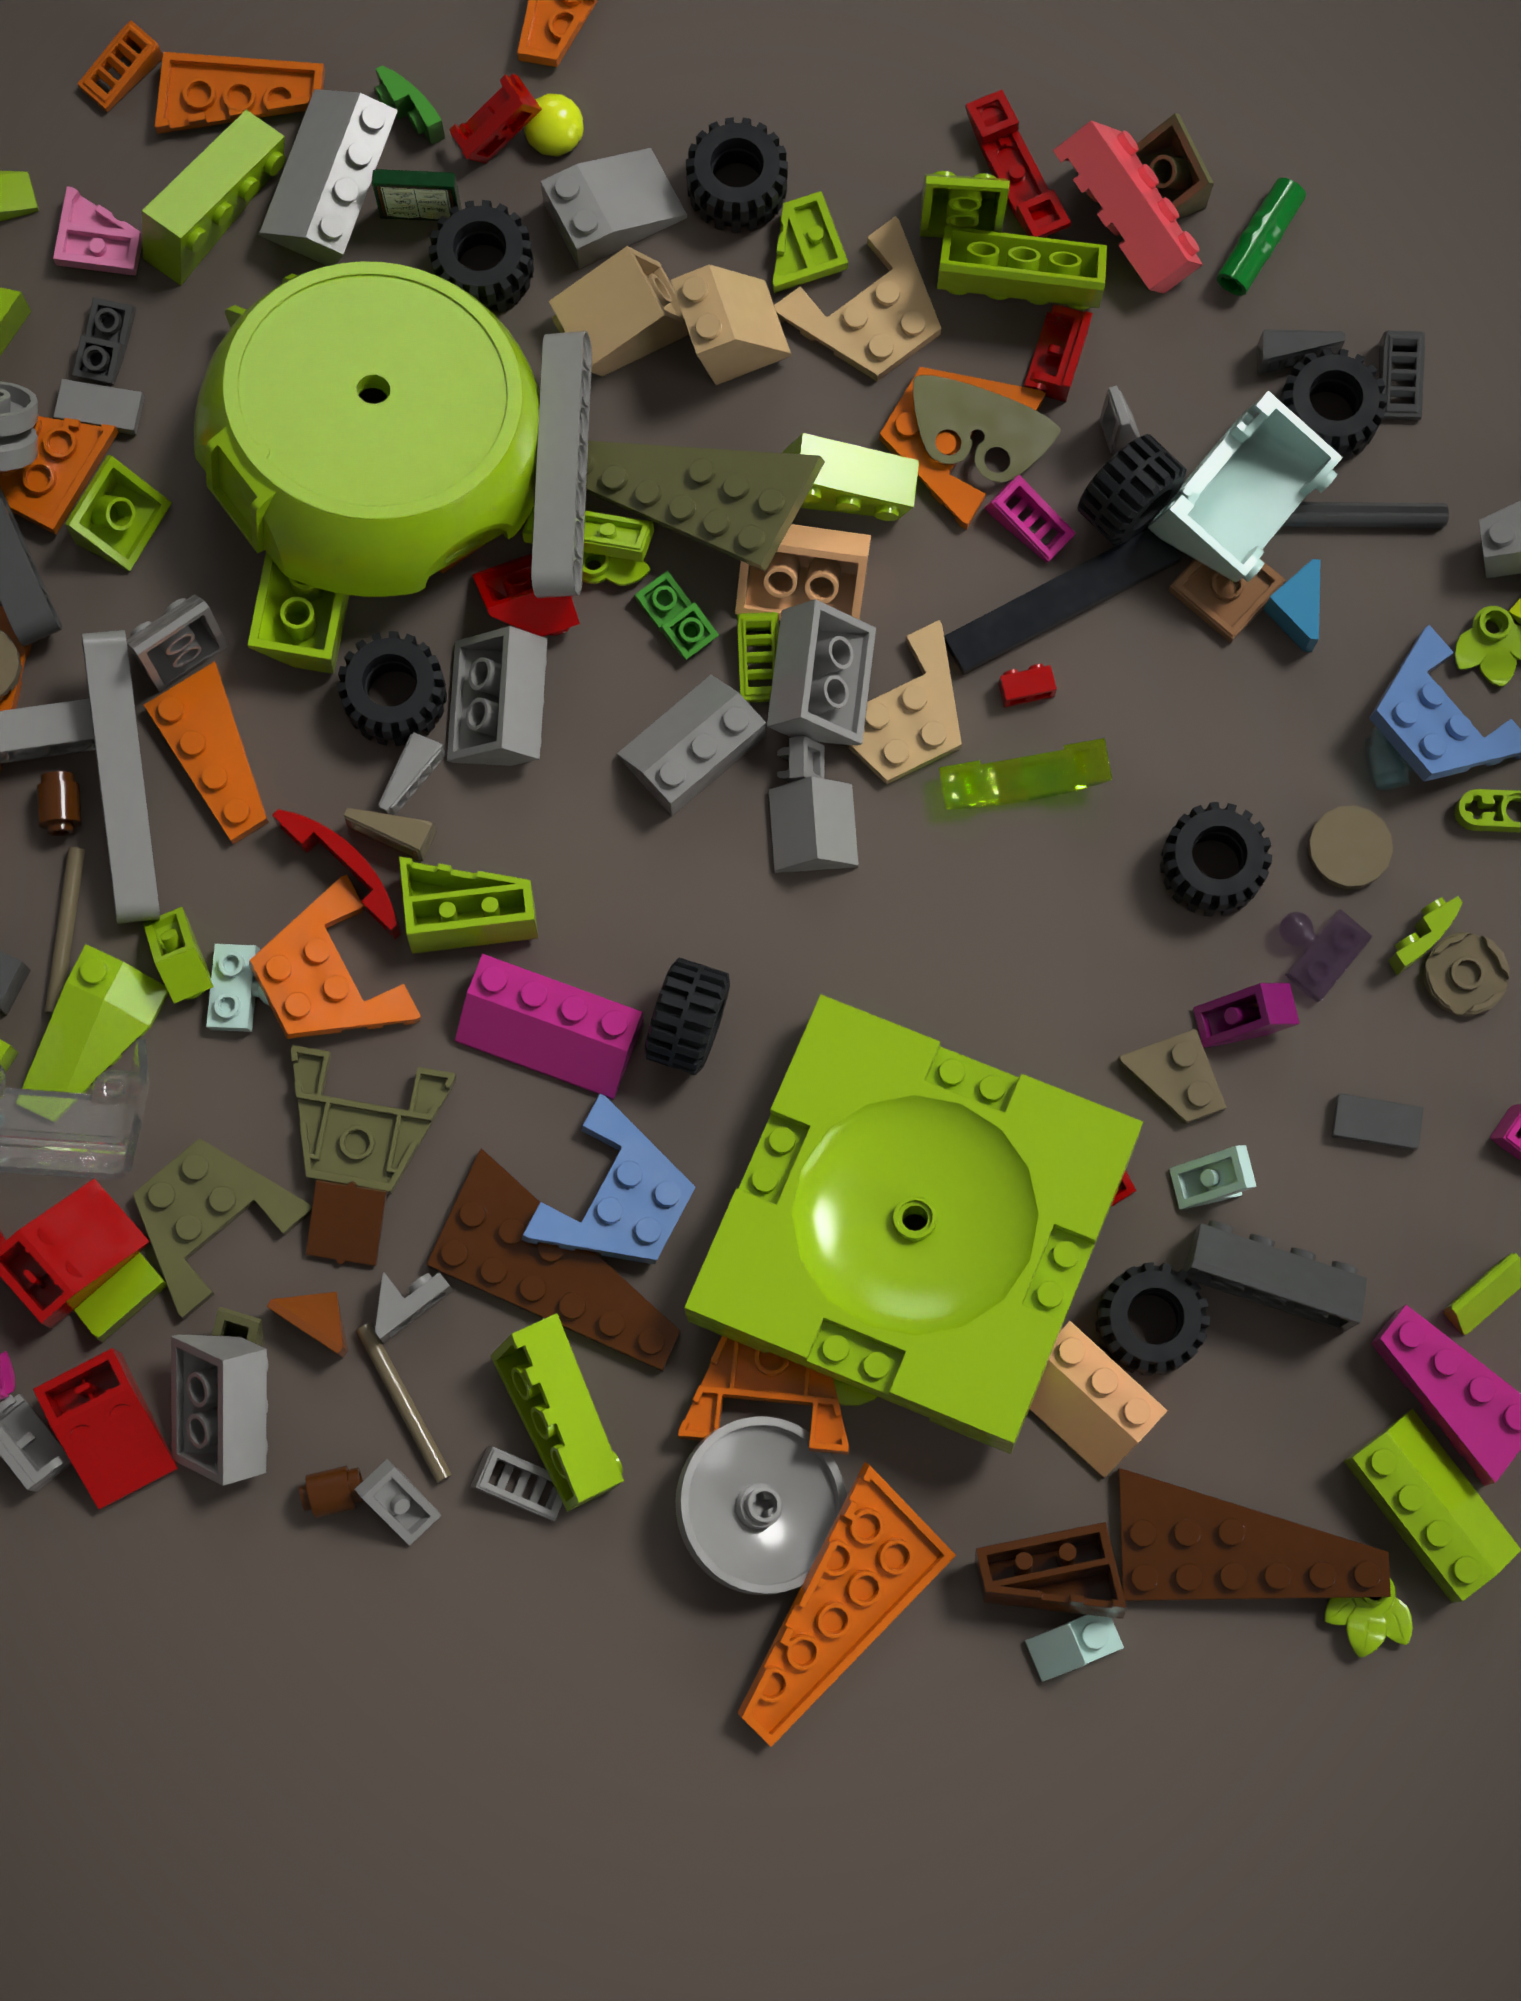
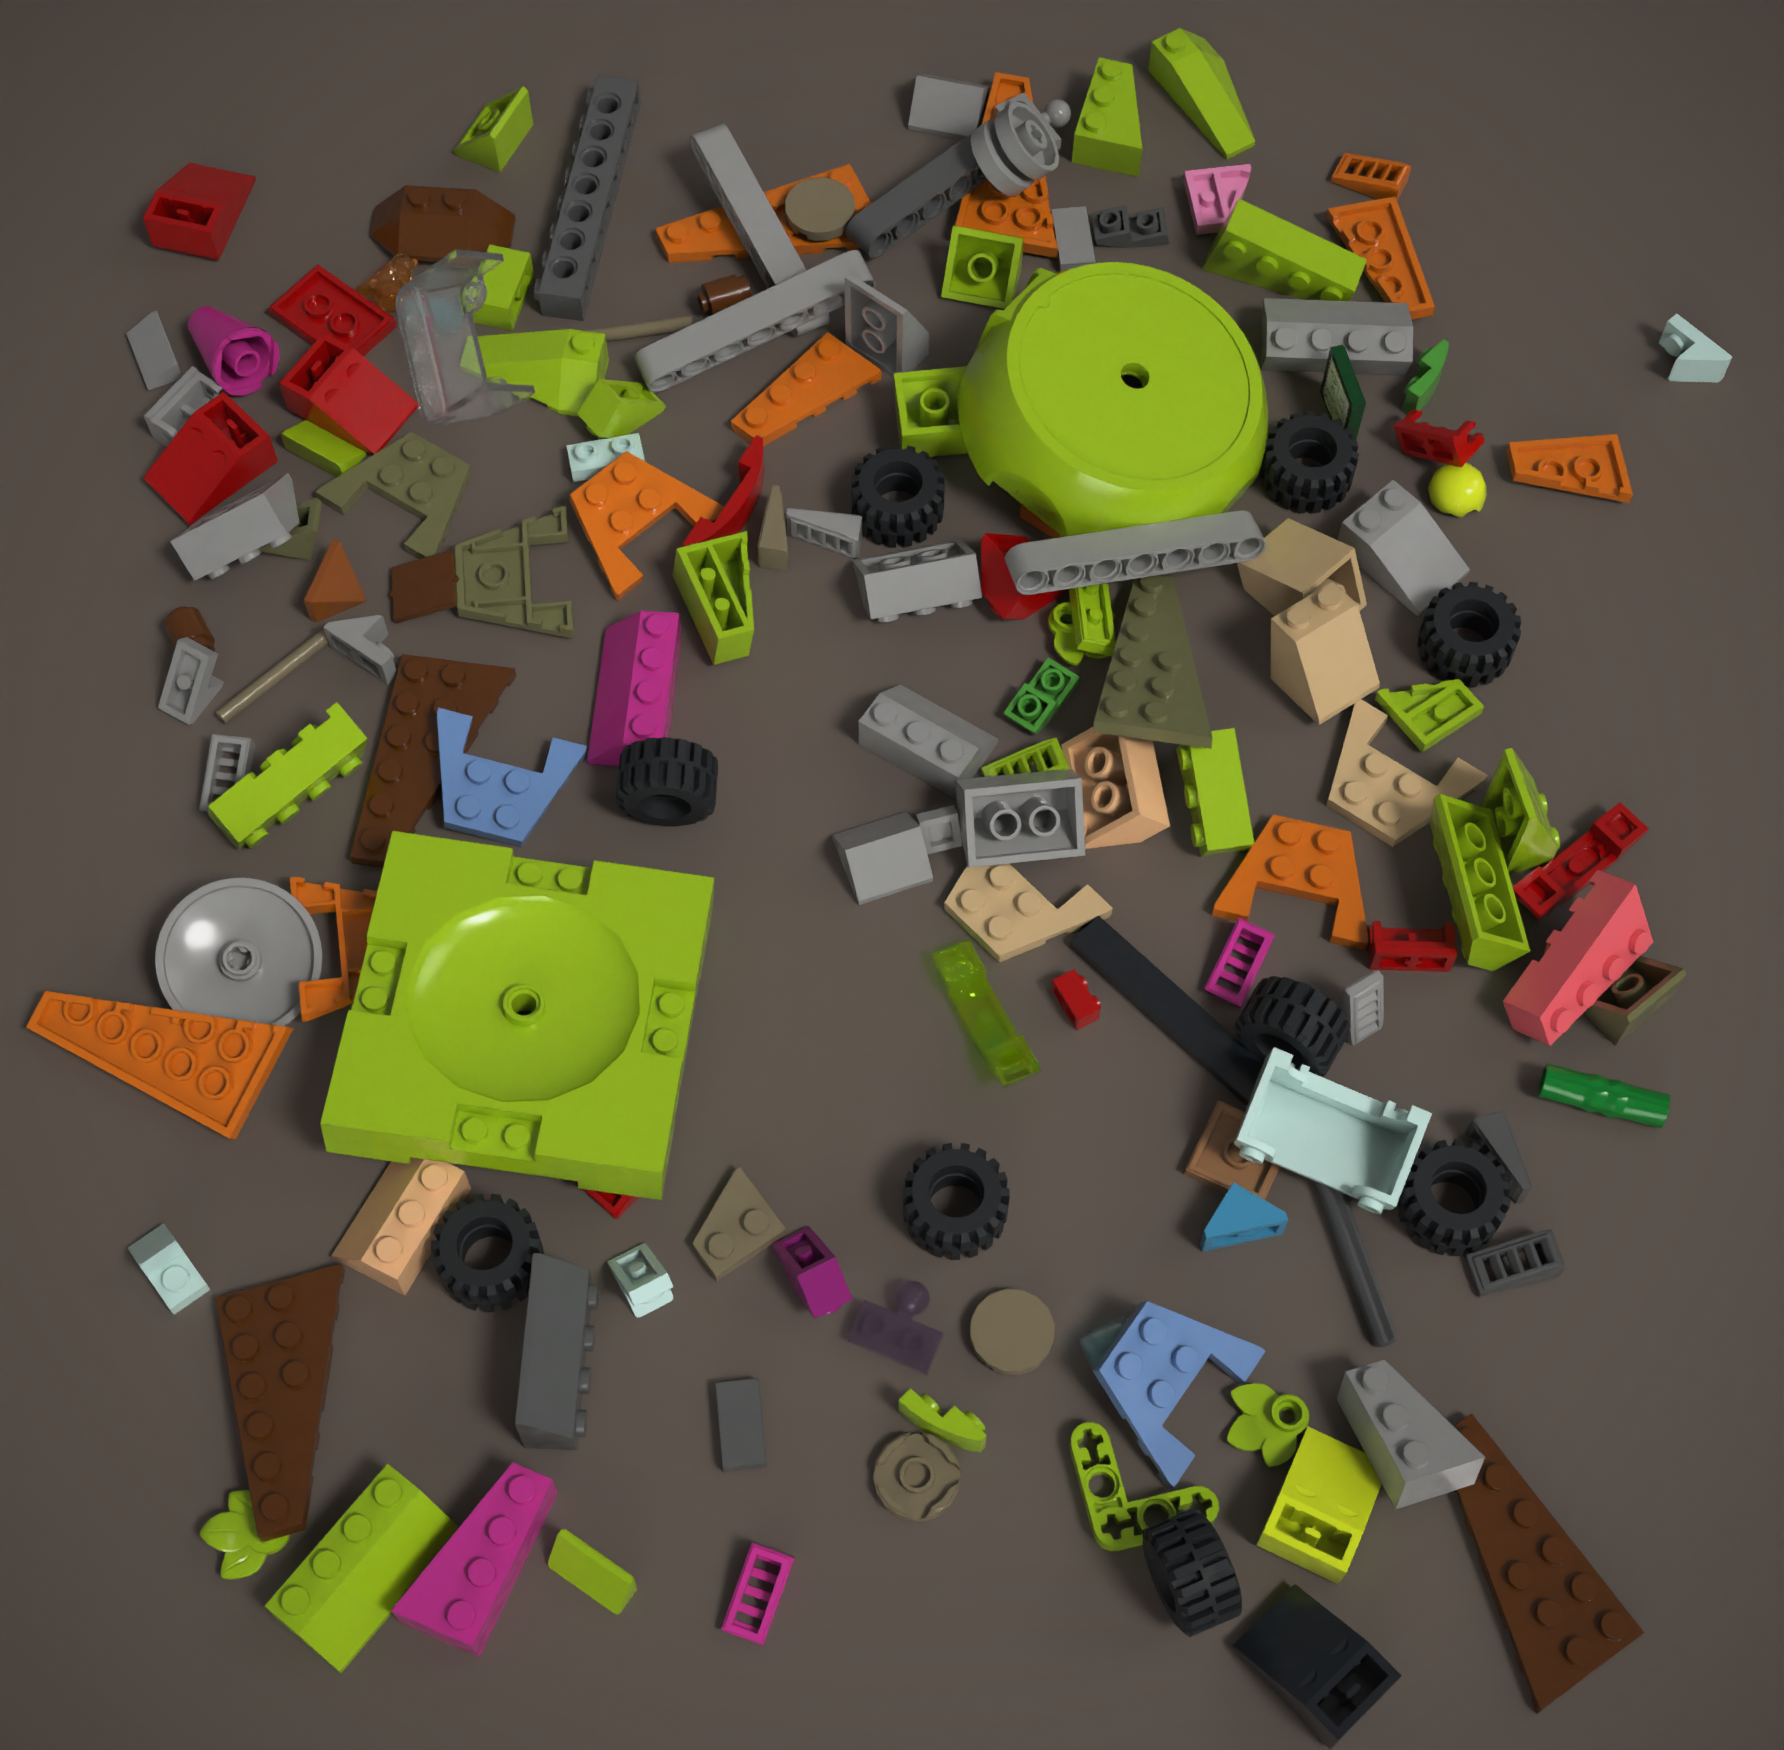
camera: 75 degrees right, 15 degrees down
olive piece [913,375,1061,483] -> none
reddish brown wedge [975,1522,1127,1619] -> none

